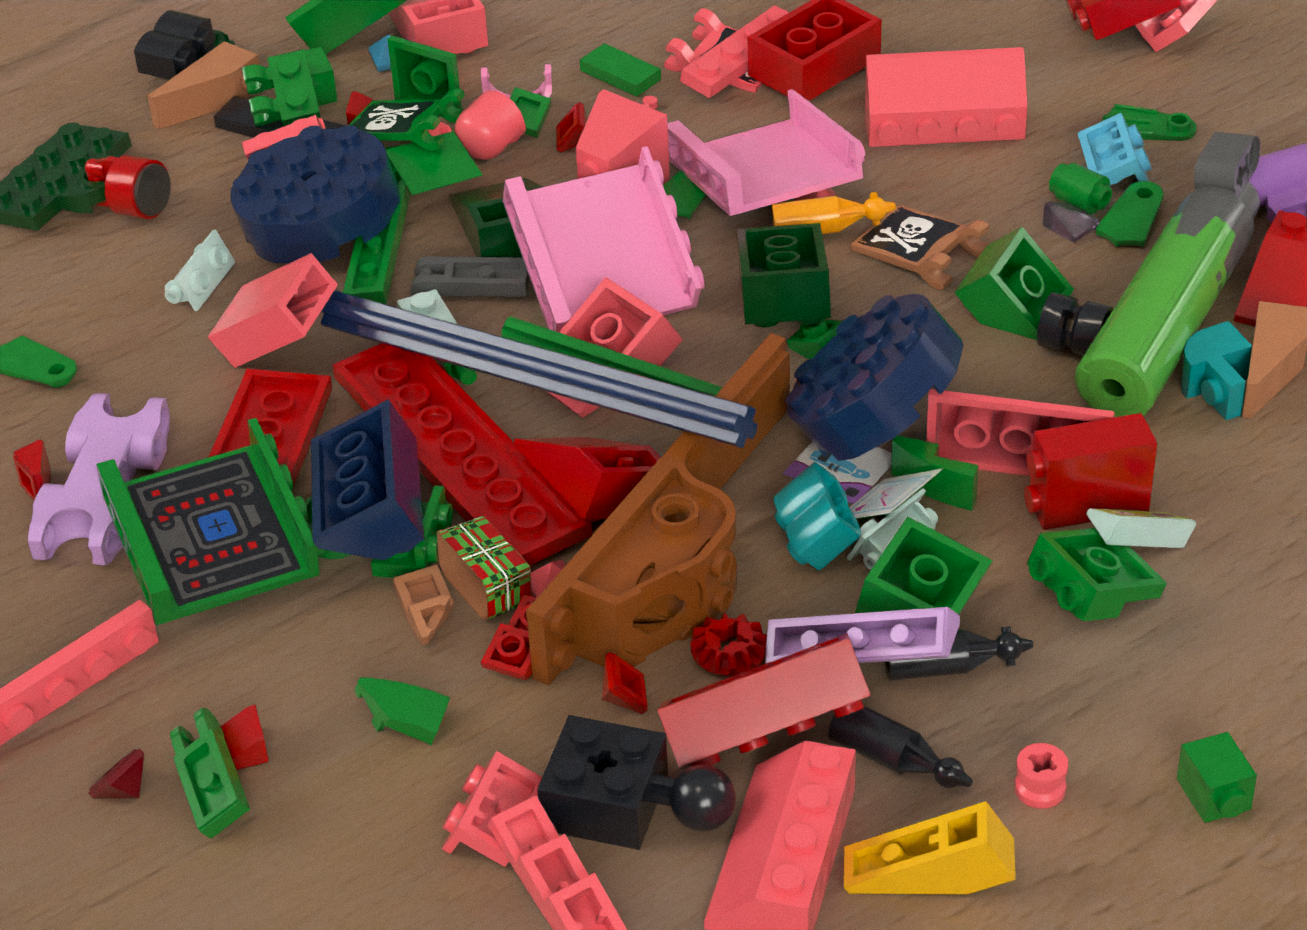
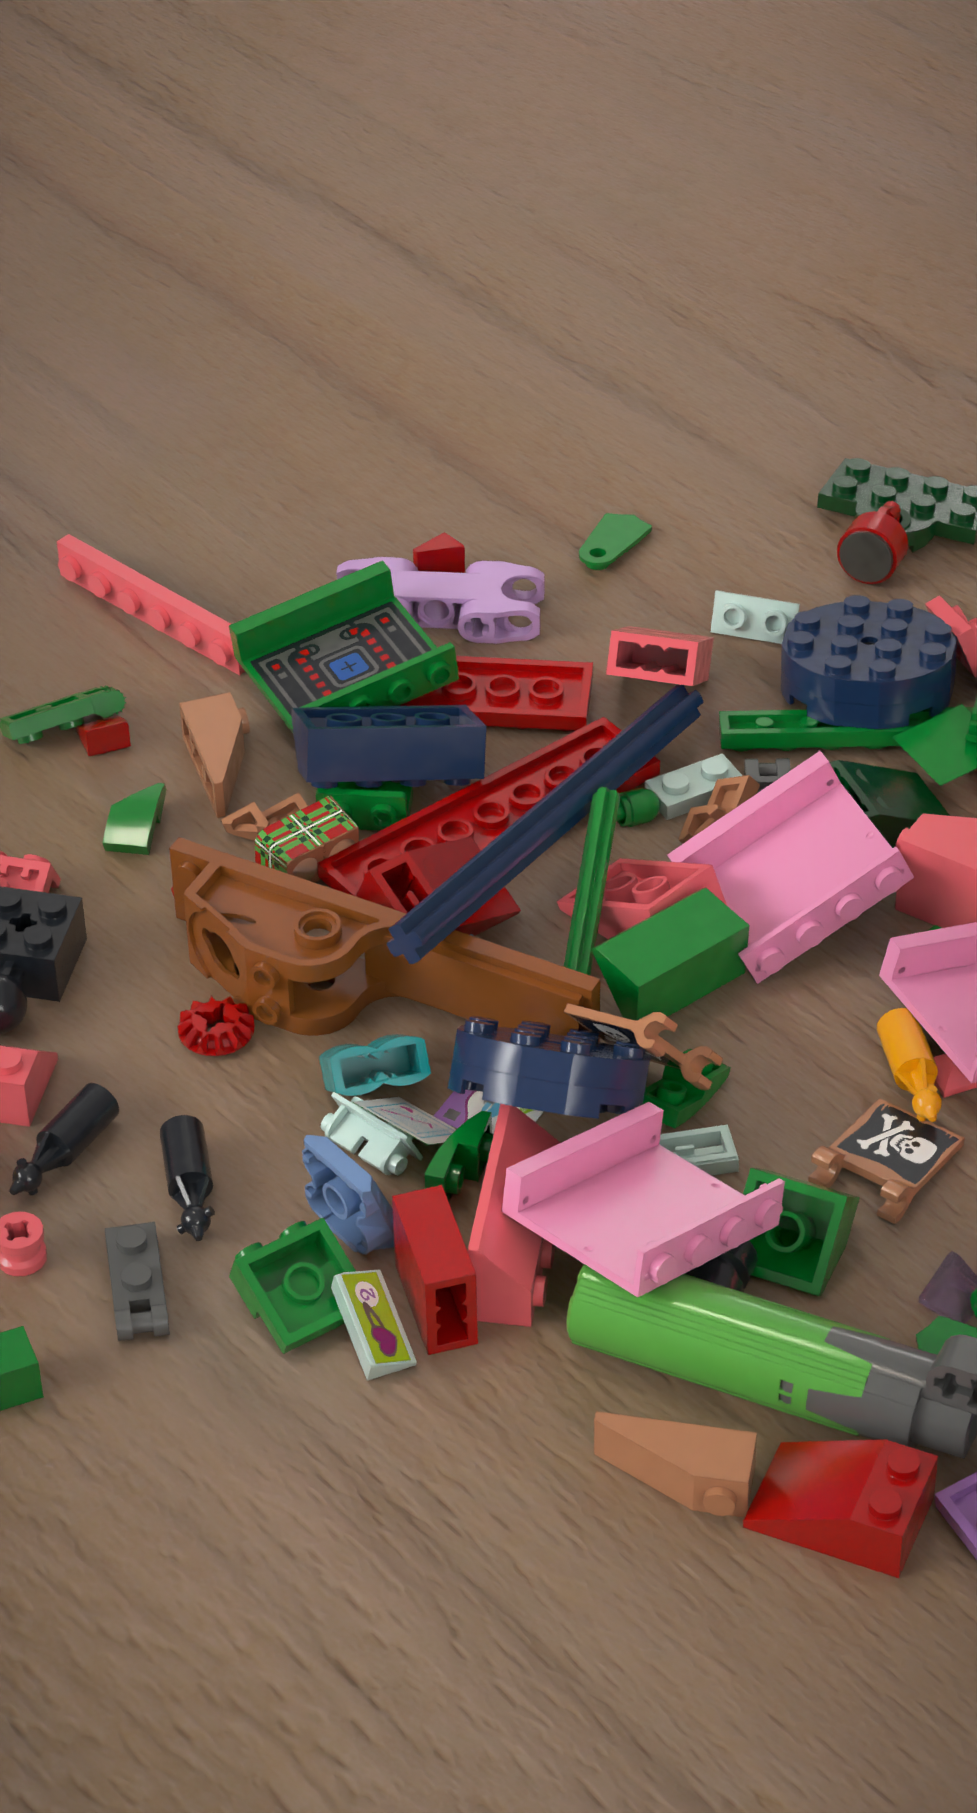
camera: 85 degrees right, 0 degrees up
dark red slope [88,748,144,798] -> none
red slope [602,652,648,714] -> none
slope [657,633,871,767] -> none
dark green brick [737,223,831,328] -> none
lavender slope [765,607,960,664] -> none
green slope [854,516,992,615] -> none
teal brick [1180,321,1252,420] -> none
none -> dark grey plate [104,1222,170,1341]
none -> nougat slope [179,692,250,818]
none -> medium blue slope [302,1135,395,1255]
none -> bright pink panel [502,1102,785,1298]
none -> nougat flag [564,1003,723,1090]
none -> green slope [591,888,750,1021]
none -> nougat slope [678,775,760,844]

